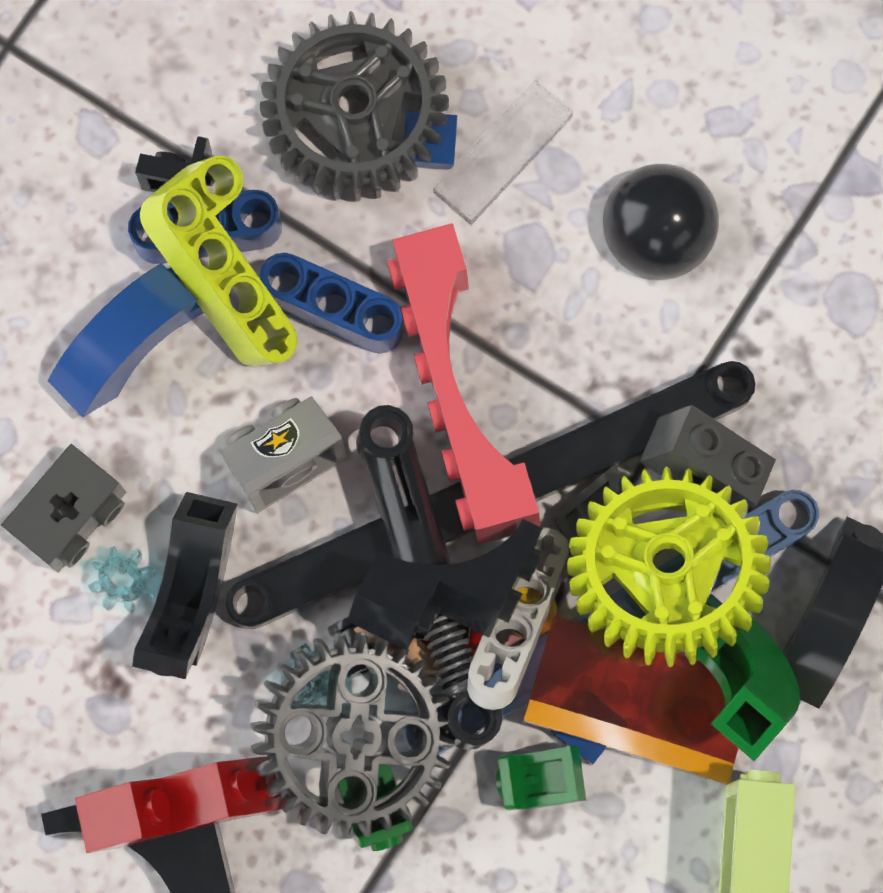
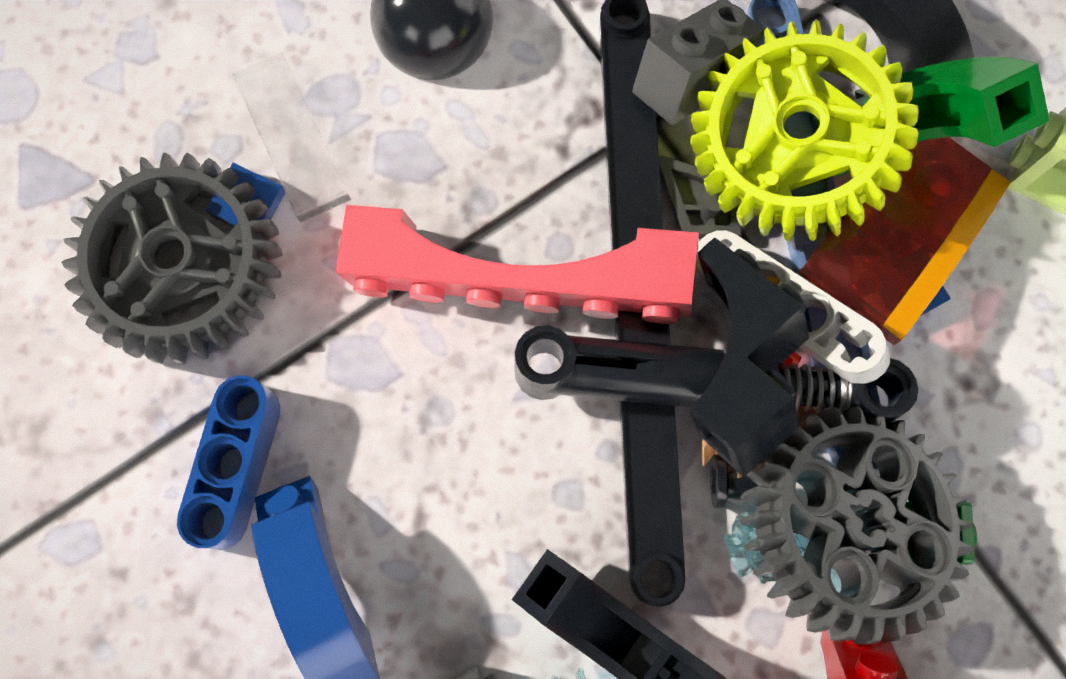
camera: 65 degrees left, 0 degrees up
black bracket [135,136,215,192] -> none
neon yellow beam [140,156,298,367] -> none
light grey slope [220,396,347,514] -> none
blue beam [260,252,403,354] -> none
green bracket [496,746,587,811] -> none

